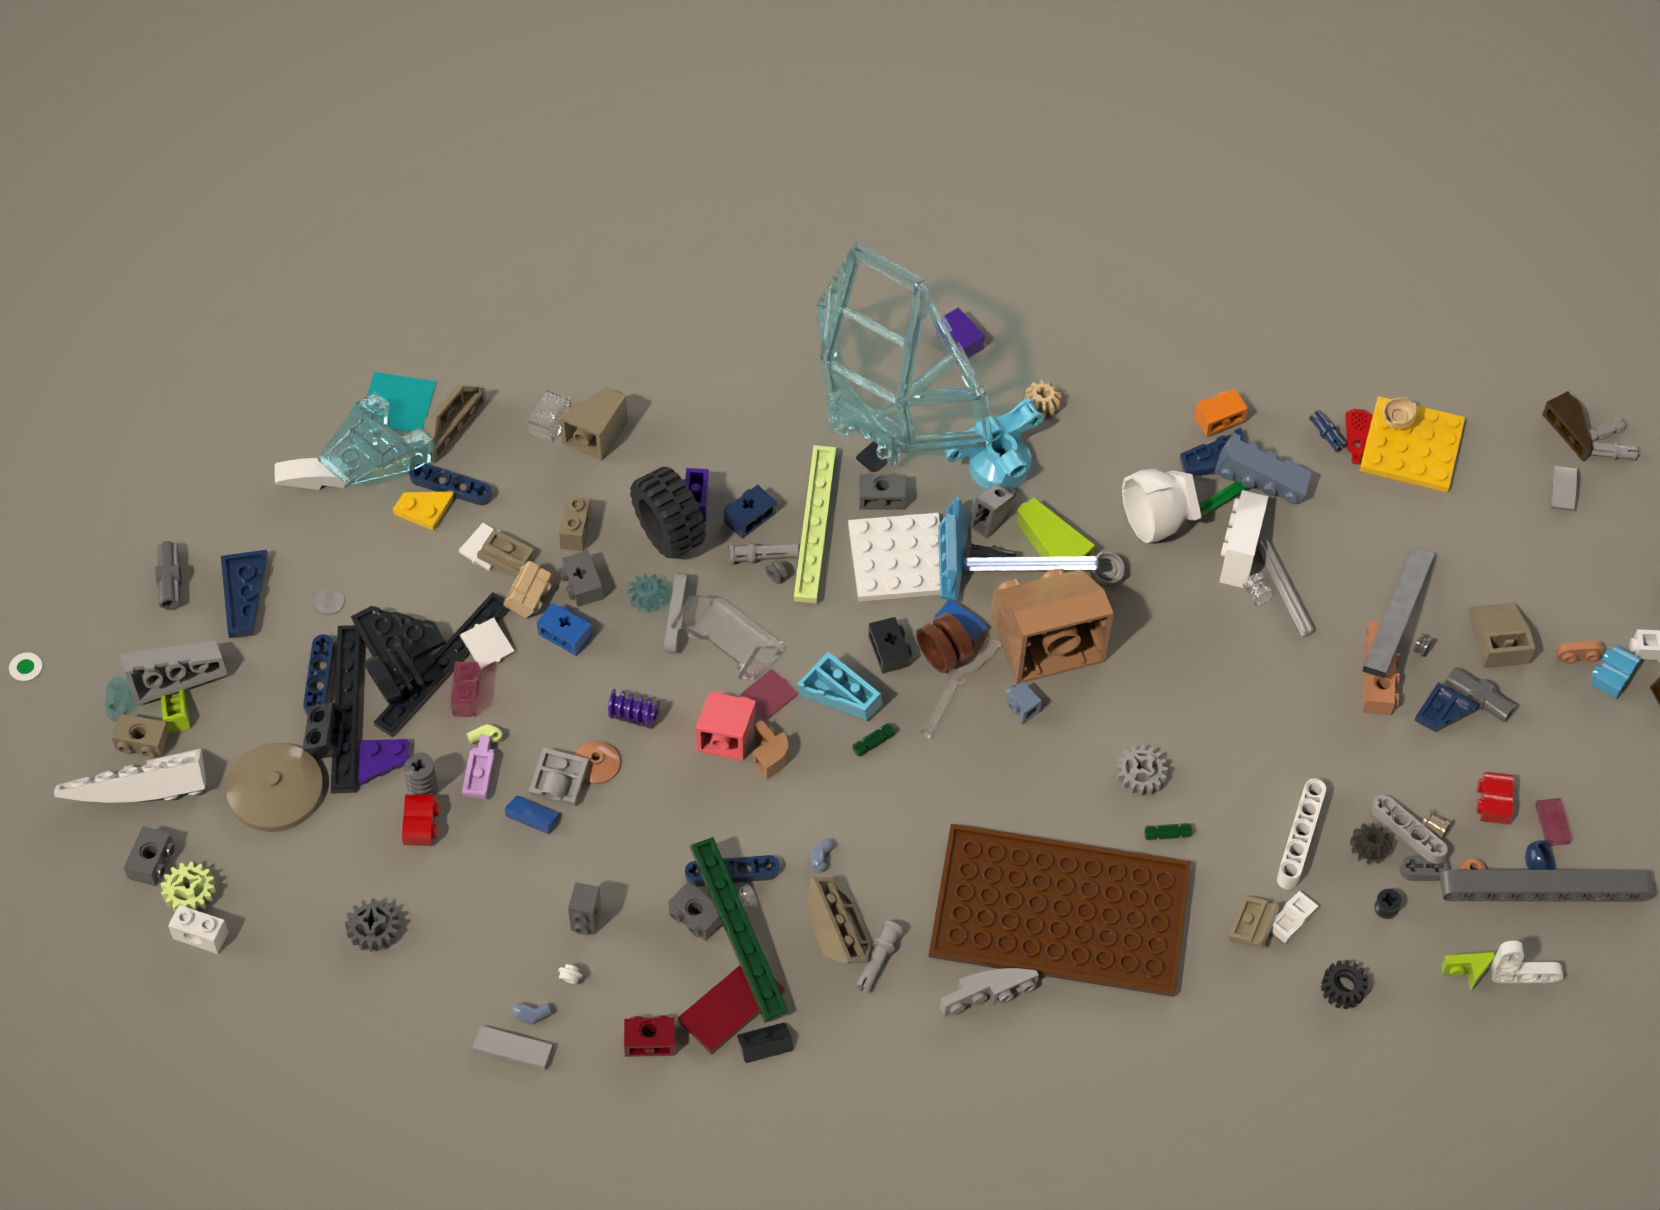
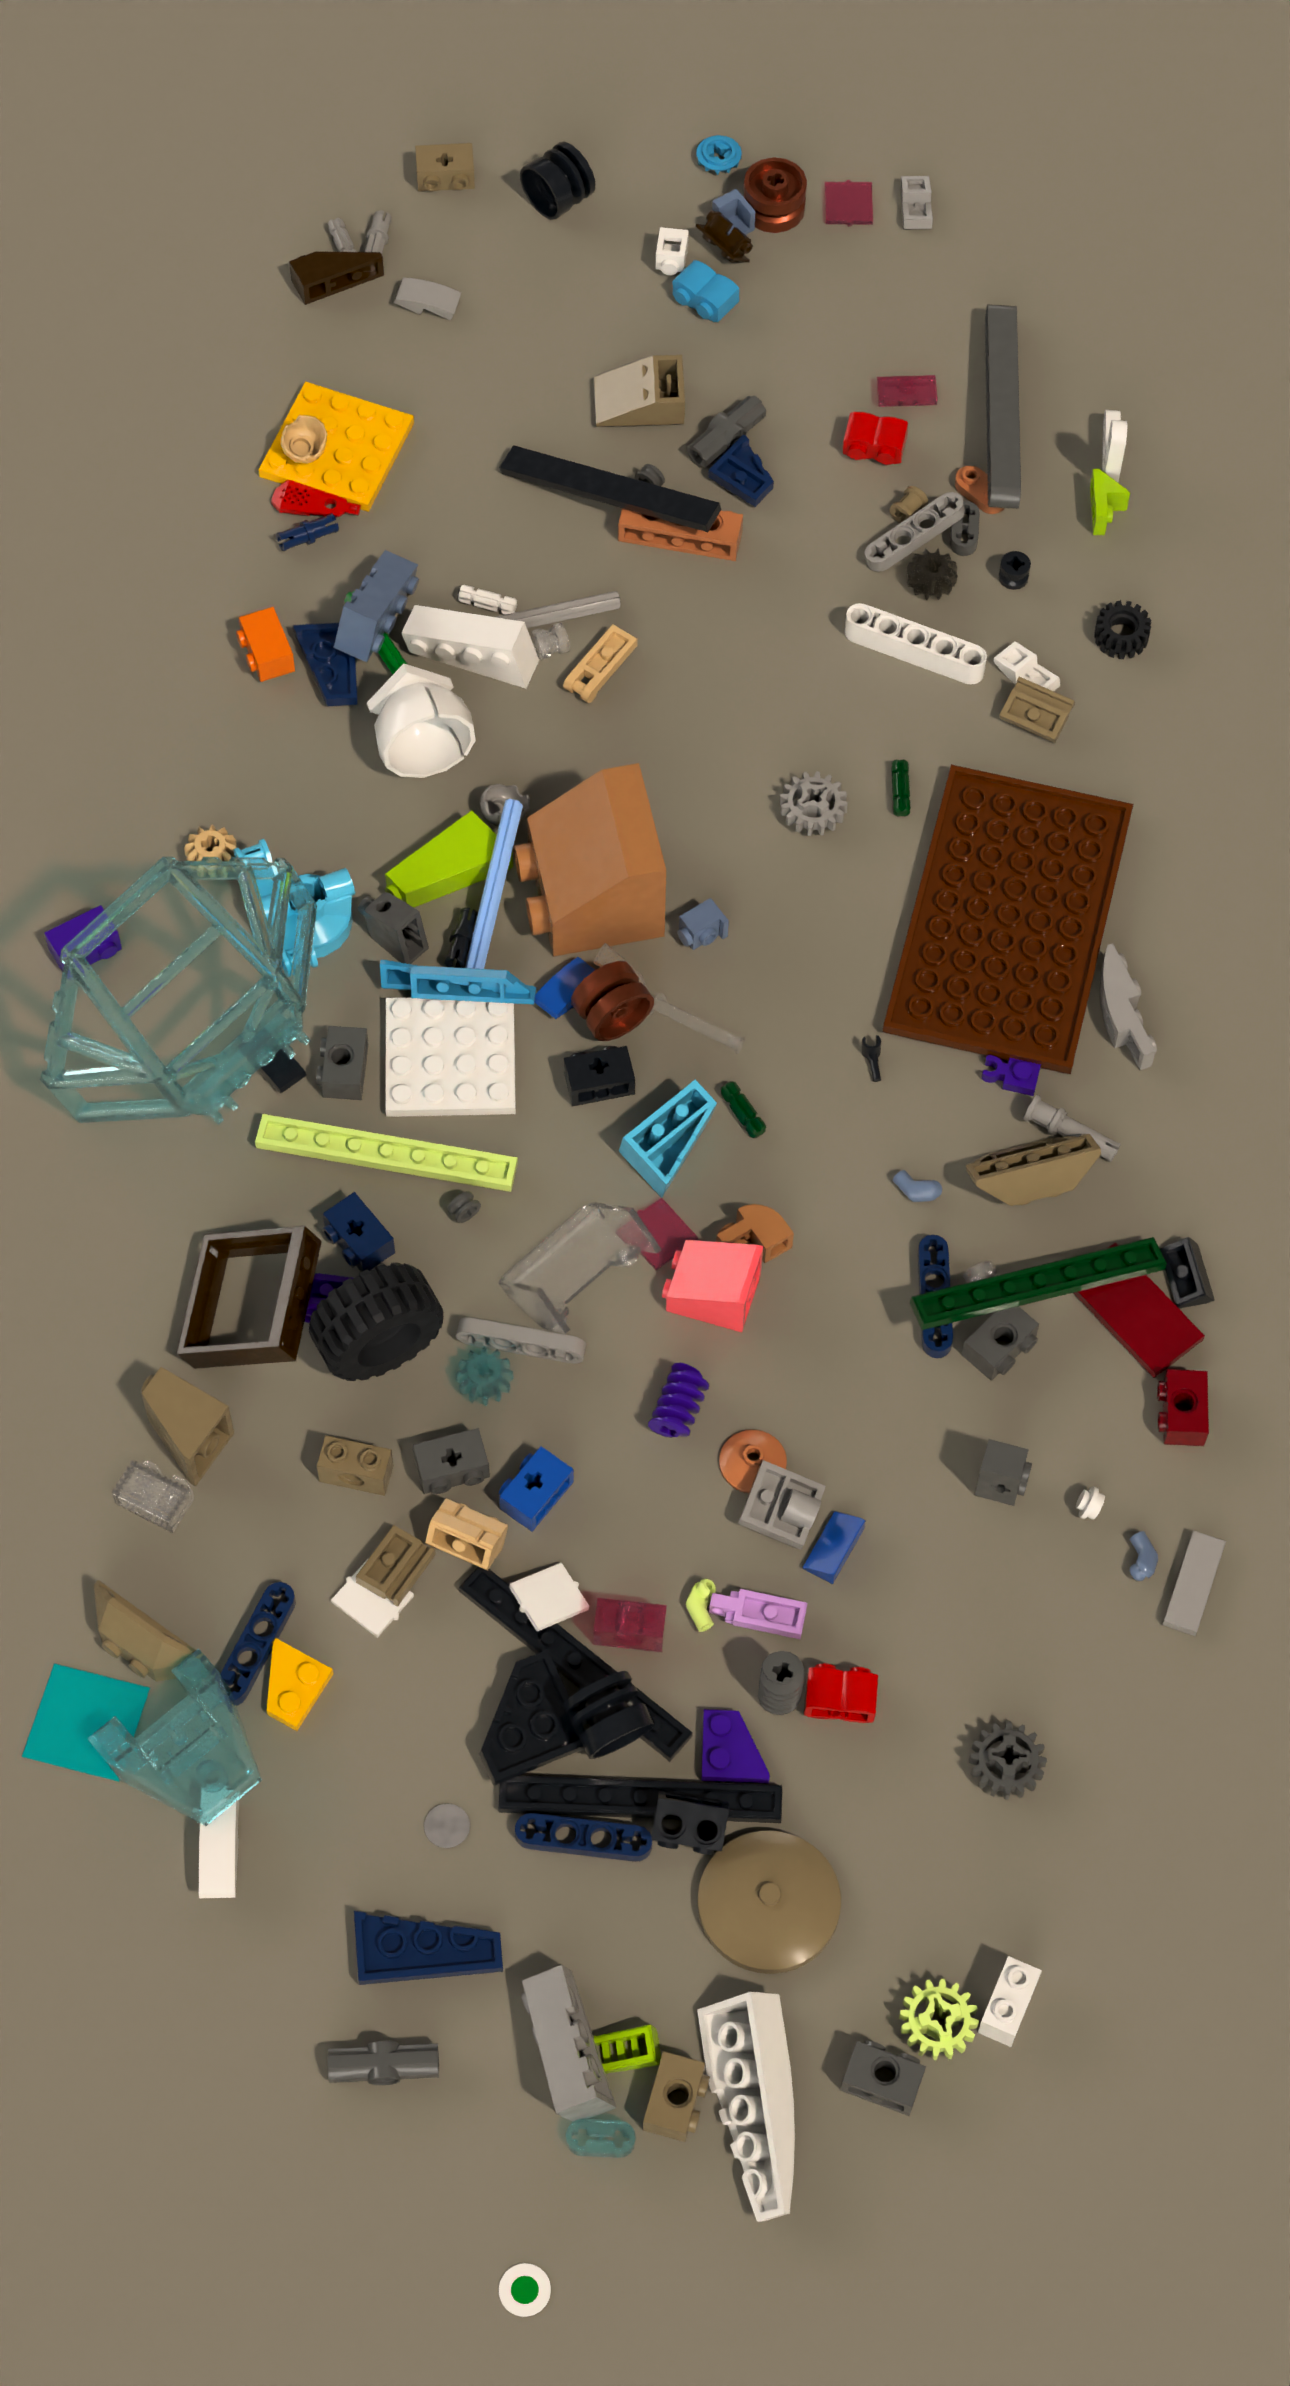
camera: 85 degrees left, 5 degrees up
light grey pin [728,542,799,564] -> none
dark blue hair [1525,840,1556,870] -> none
nougat plate [1556,640,1604,664] -> none
none -> dark brown window [177,1226,322,1369]
none -> white axle [458,585,517,614]
none -> tan plate [563,624,638,703]
none -> black hand [862,1035,881,1082]
none -> dark purple plate [981,1055,1041,1096]

